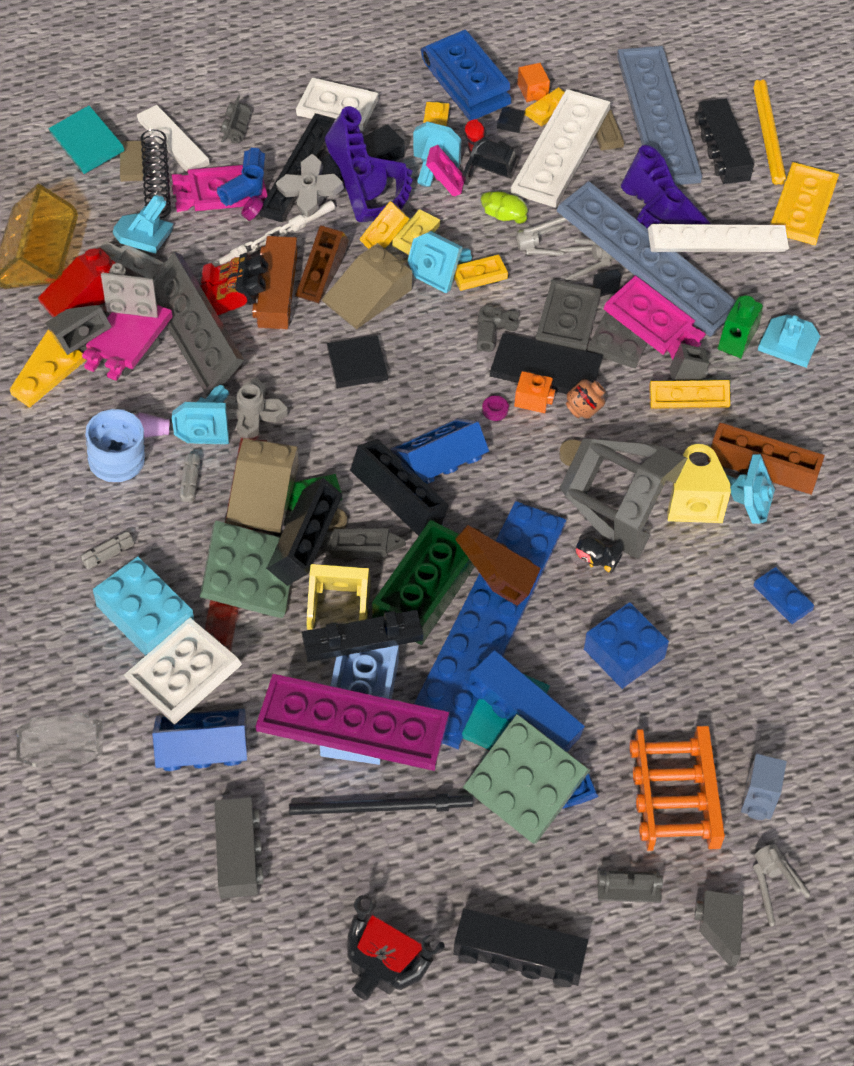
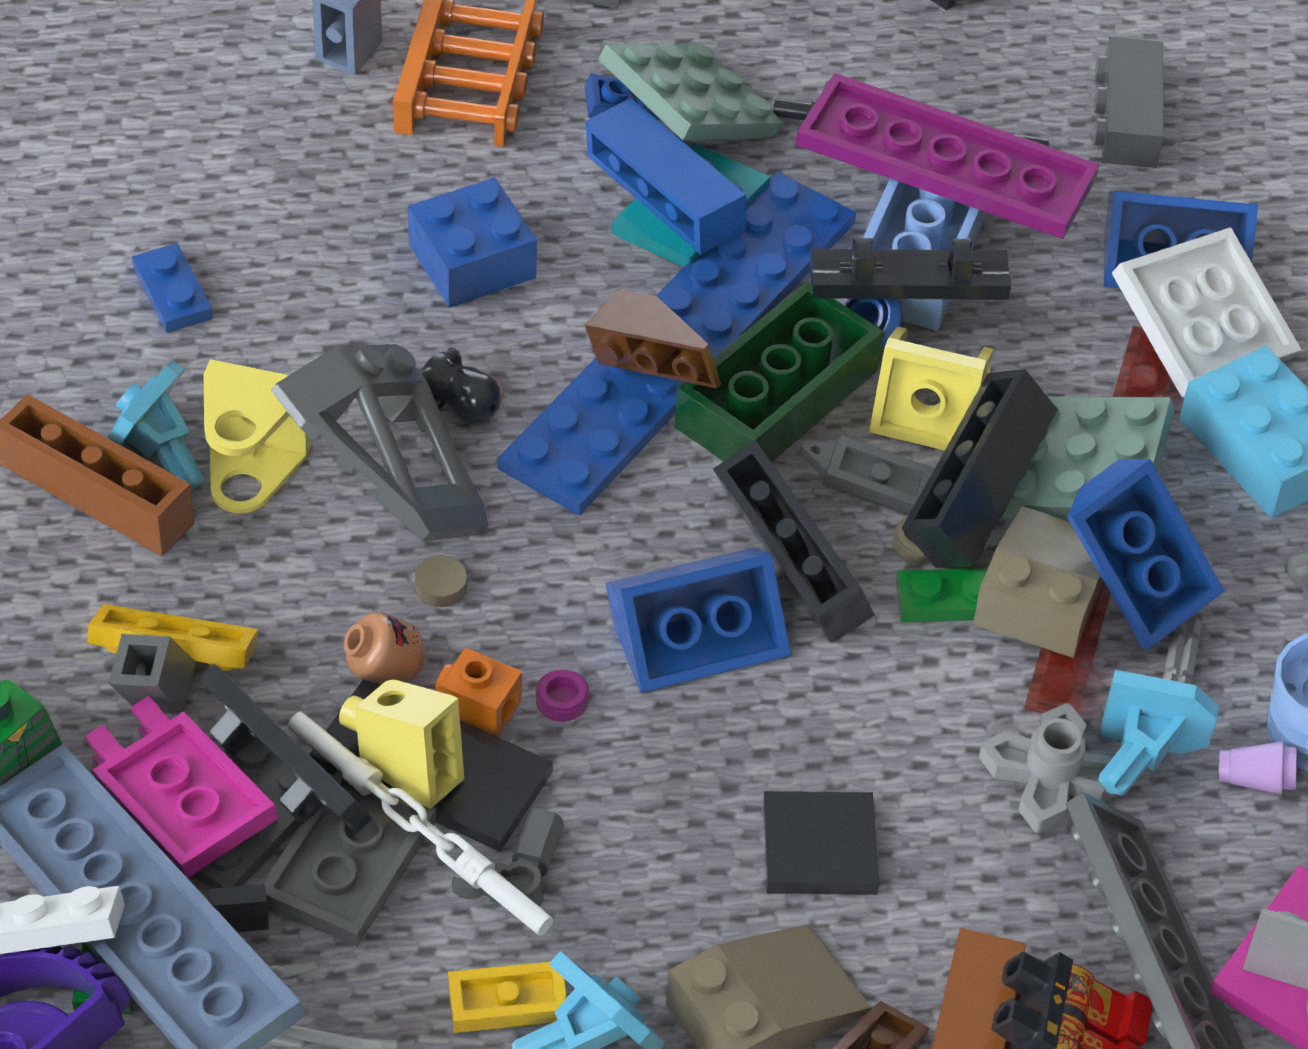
camera: 170 degrees left, 5 degrees down
none -> black hinge [199,663,372,834]
none -> white piece [288,711,553,936]
none -> light yellow torso [339,679,465,809]
none -> blue slope [1067,459,1225,650]

